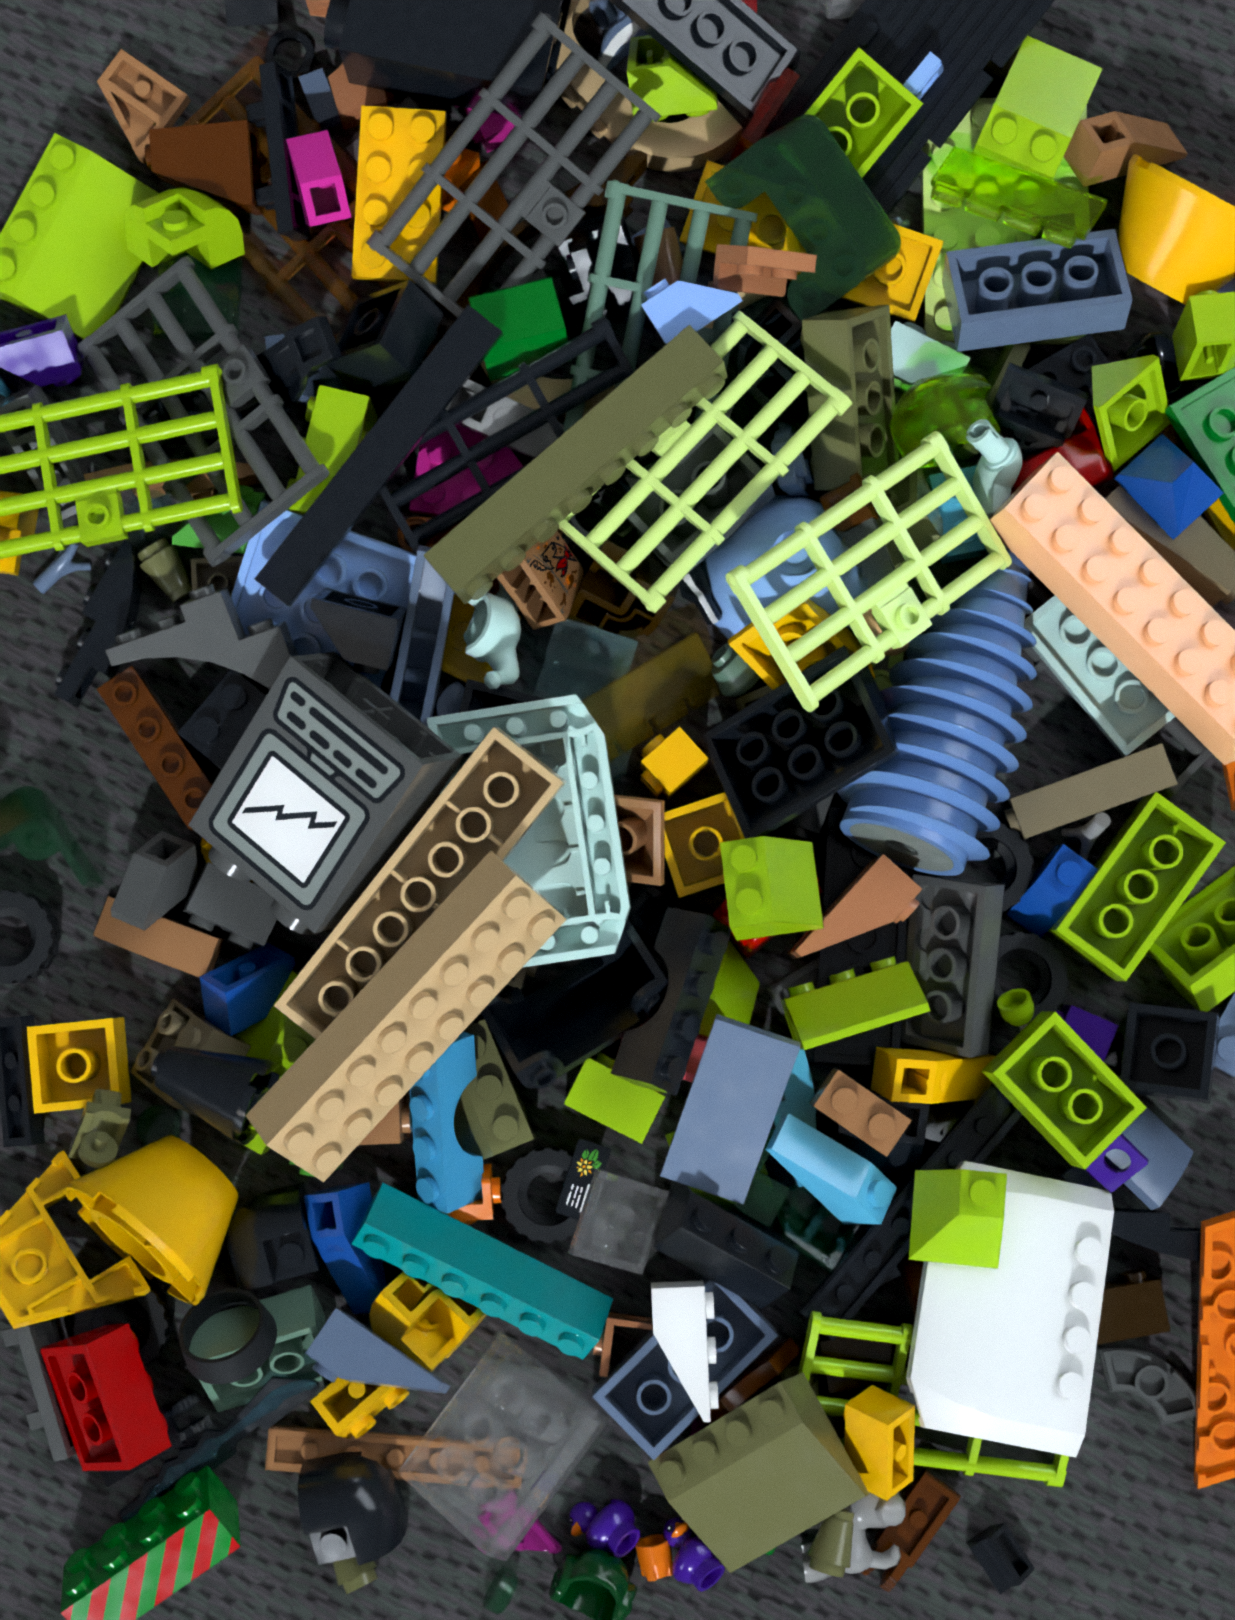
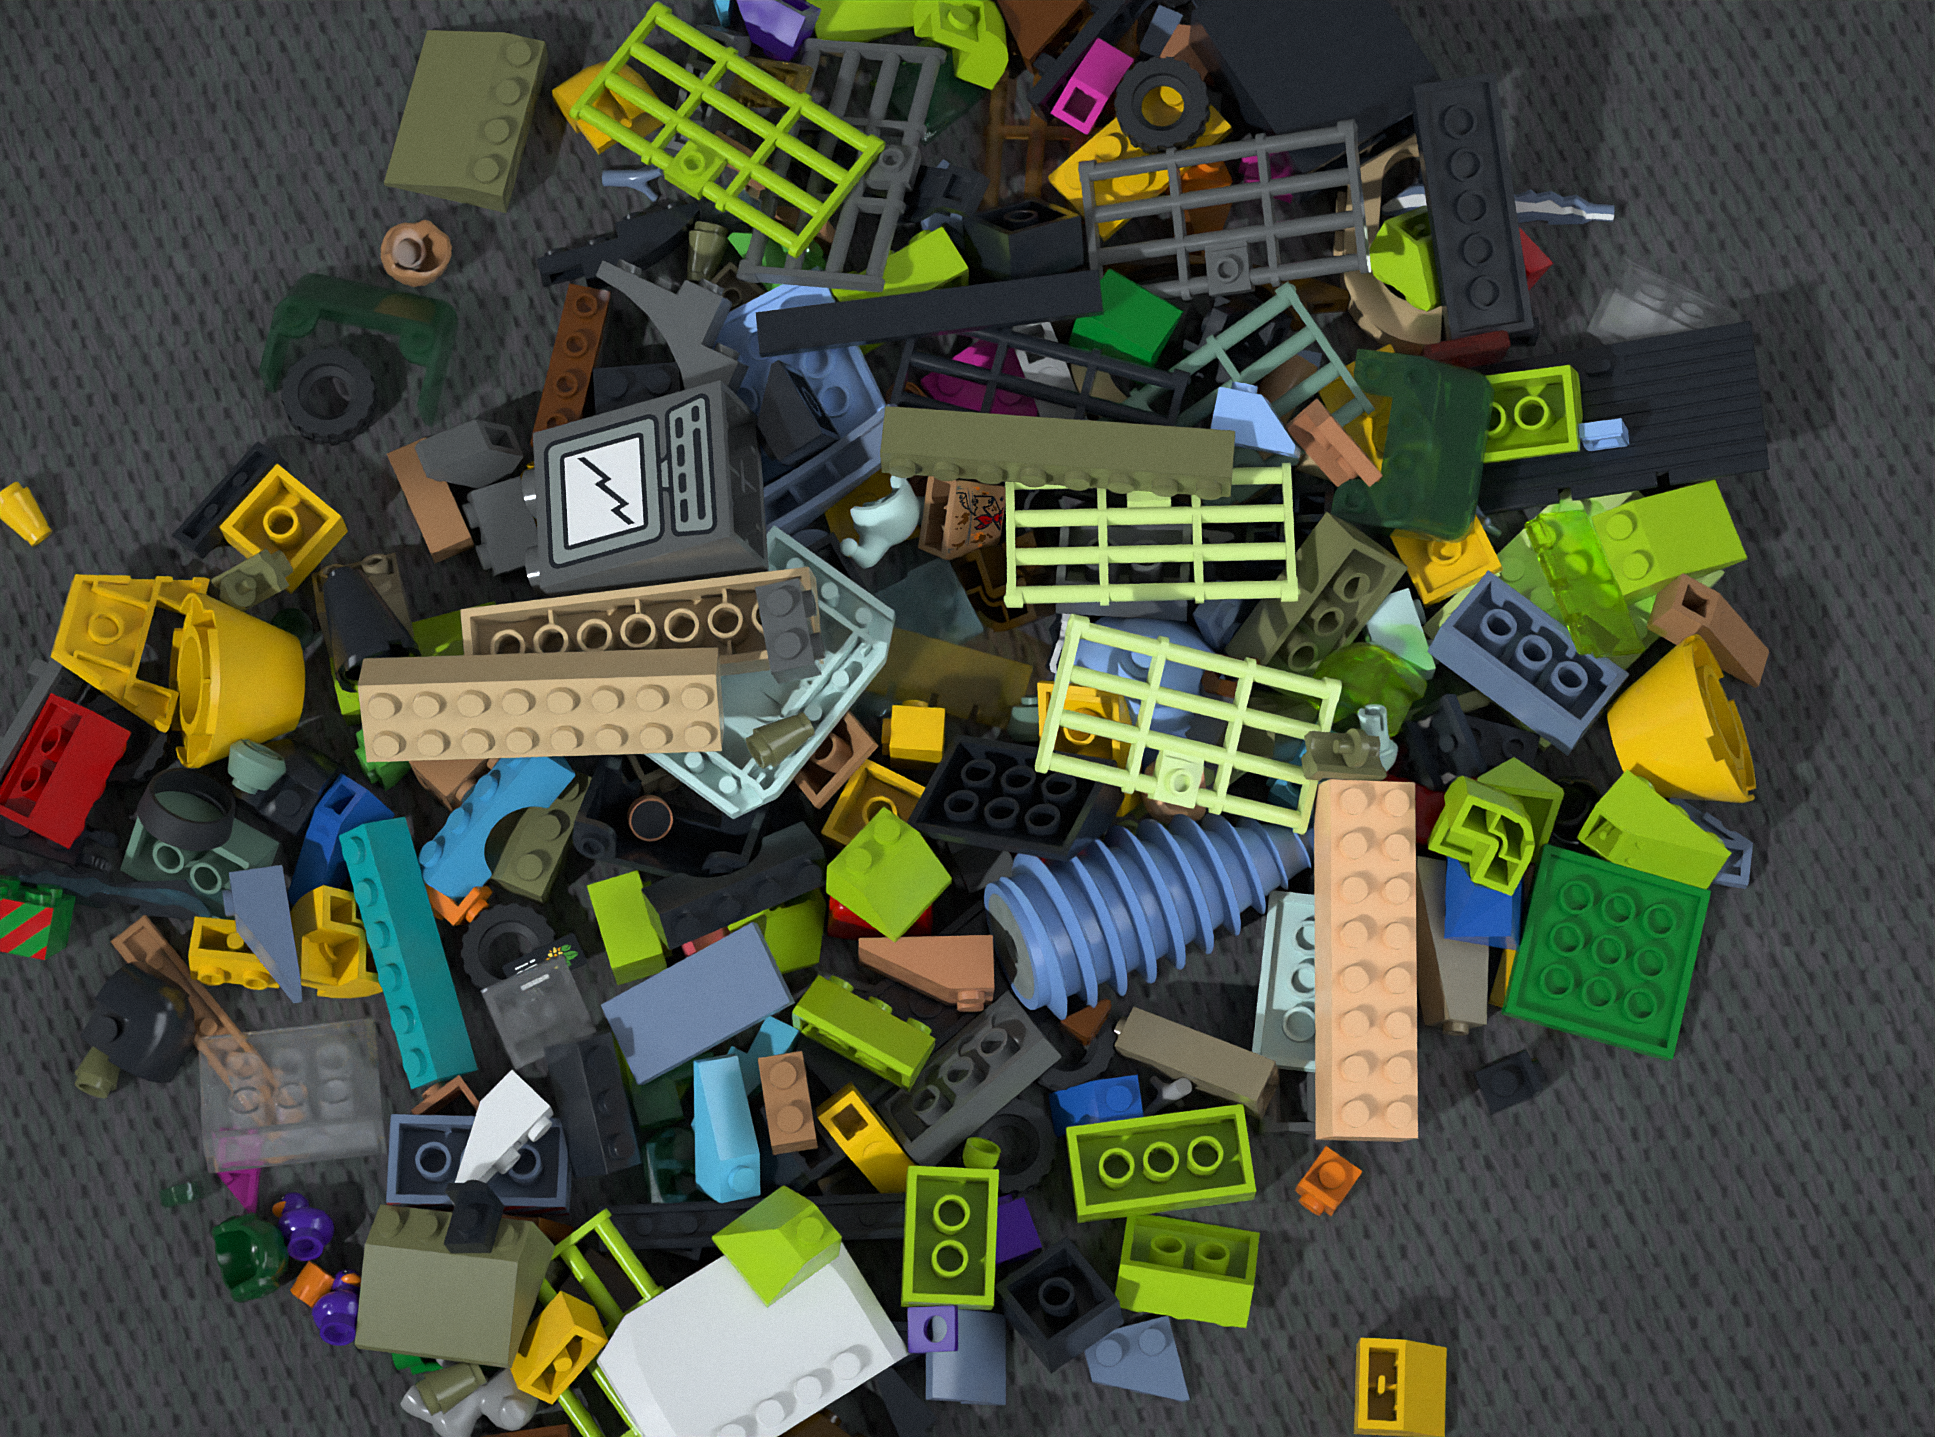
camera: 45 degrees right, 10 degrees down
blue slope [199,942,295,1036] -> none
none -> sand green cone [228,739,286,794]
none -> black bracket [444,1180,505,1254]
none -> black tile [627,795,673,841]
none -> clear yellow slope [728,56,814,108]
none -> olive cone [746,712,815,769]
none -> dark grey brick [755,578,826,684]
none -> reddish brown slope [1059,998,1112,1047]
none -> black tyre [1115,56,1210,155]
none -> olive hips [1301,728,1387,781]
none -> lime brick [1427,776,1535,896]

